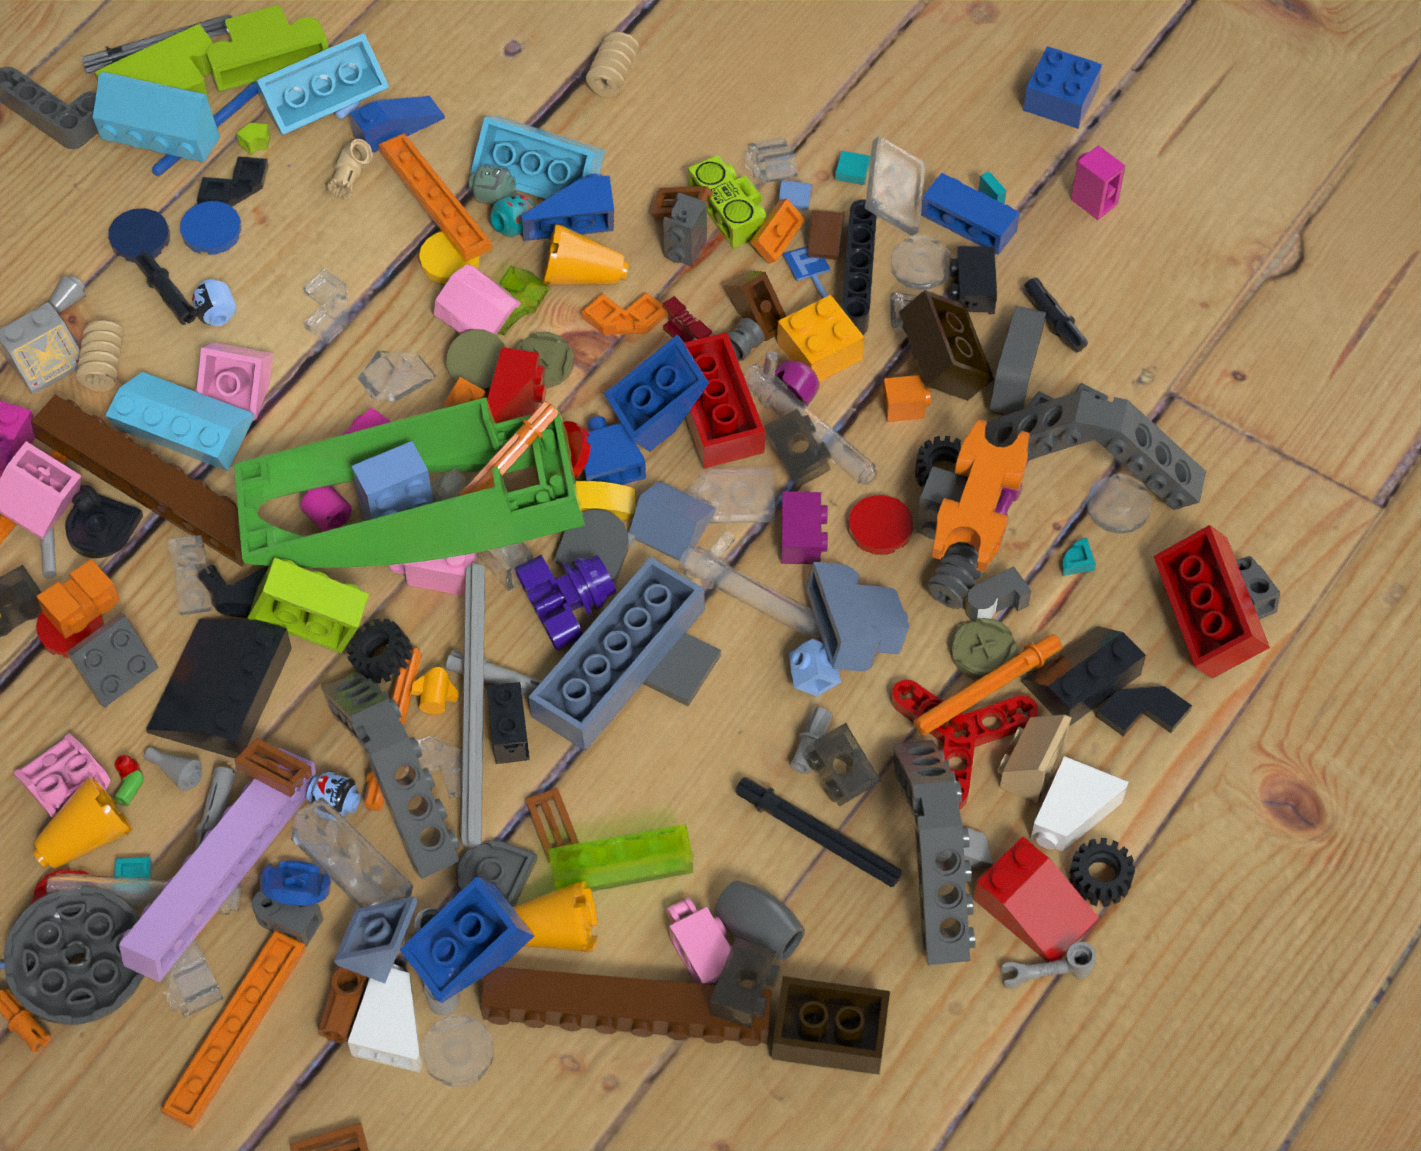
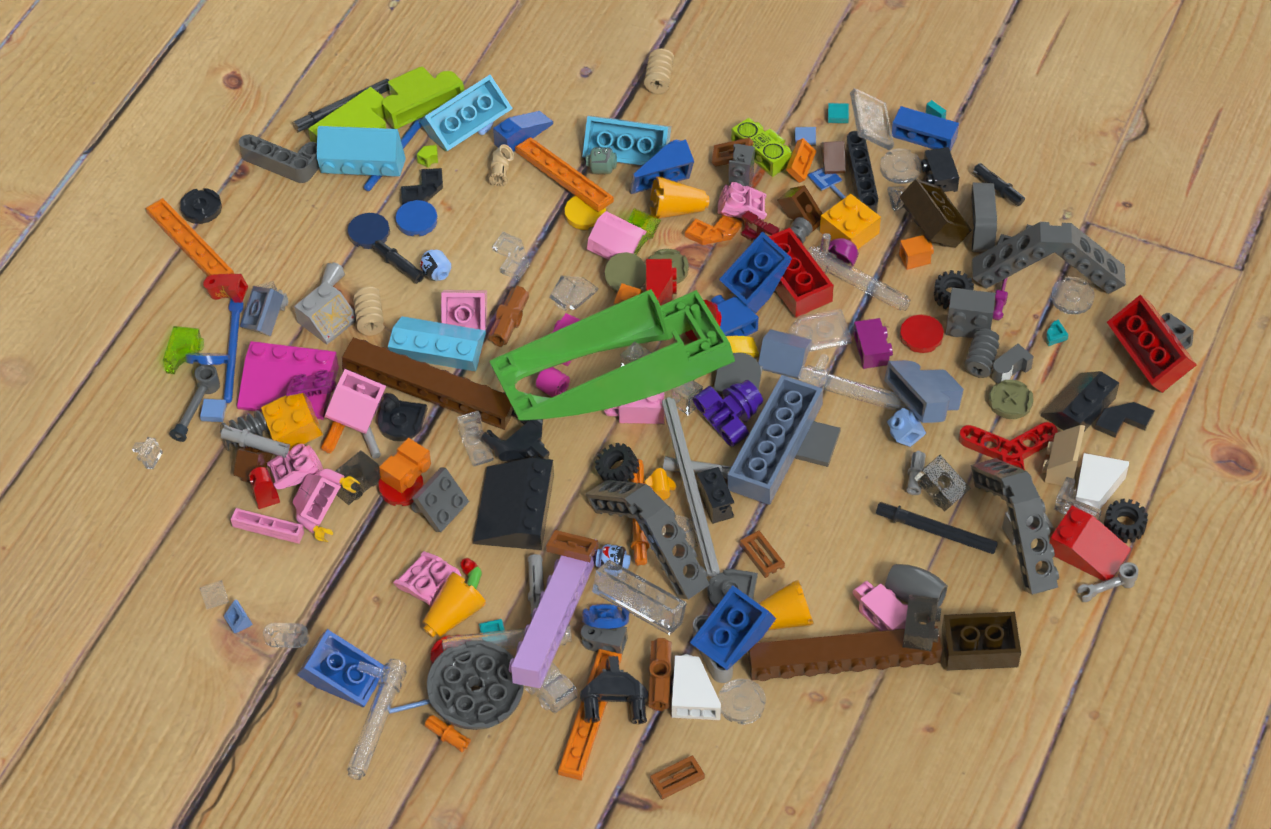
camera: 10 degrees left, 5 degrees down
light grey cone [144,747,202,791] -> none
lime brick [248,558,369,654] -> none
sand blue slope [334,896,418,983] -> none
medium blue brick [352,441,433,521] -> none
orange axle [456,401,559,497] -> none
teal head [490,193,535,237] -> none
clear neon green brick [548,824,693,892] -> none
clear brick [744,137,798,184] -> none
clear smoke brick [764,408,832,488] -> none
orange axle [914,634,1062,735] -> none
orange piece [932,419,1030,572] -> none
blue brick [1023,46,1102,129] -> none
dark pink brick [1071,145,1125,220] -> none
none -> dark orange piece [489,286,529,347]
none -> black connector [580,656,648,724]
none -> bright pink slope [718,182,767,219]
none -> clear bracket [1054,477,1101,520]

